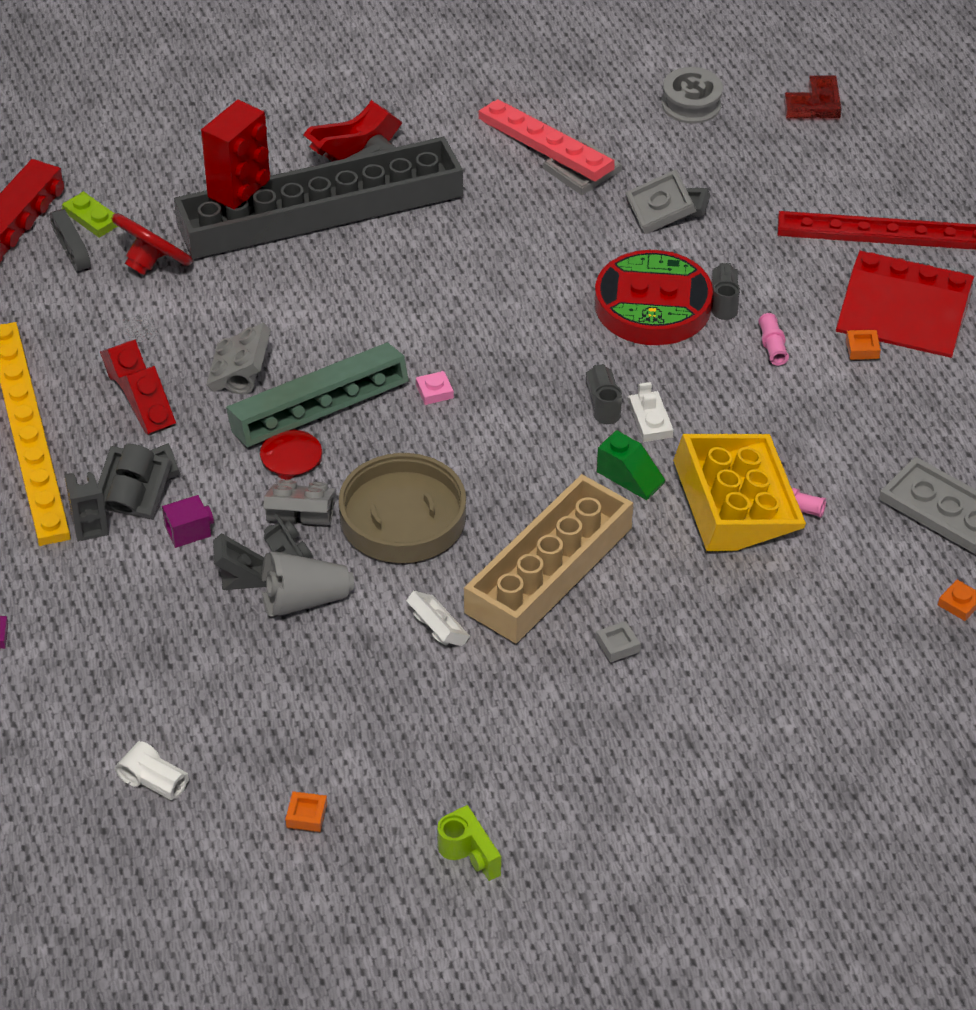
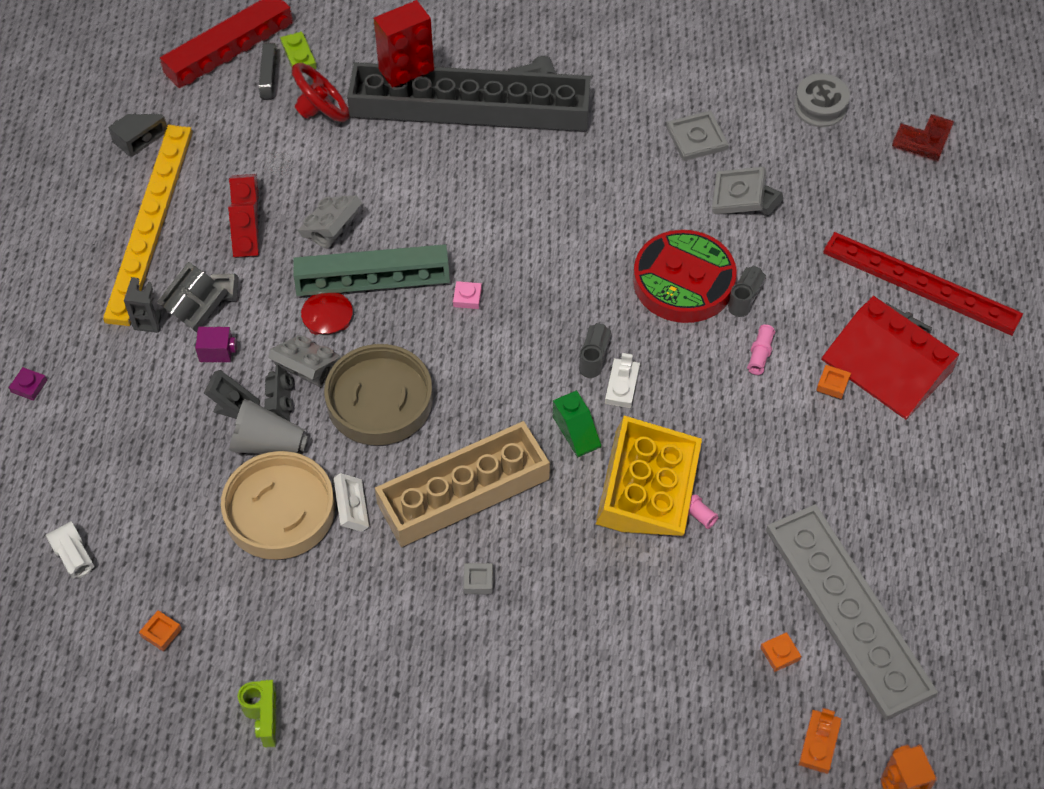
camera: 25 degrees right, 10 degrees up
red arch [303,100,403,162] -> none
coral plate [478,99,615,181] -> none
none -> tan piece [221,451,335,560]

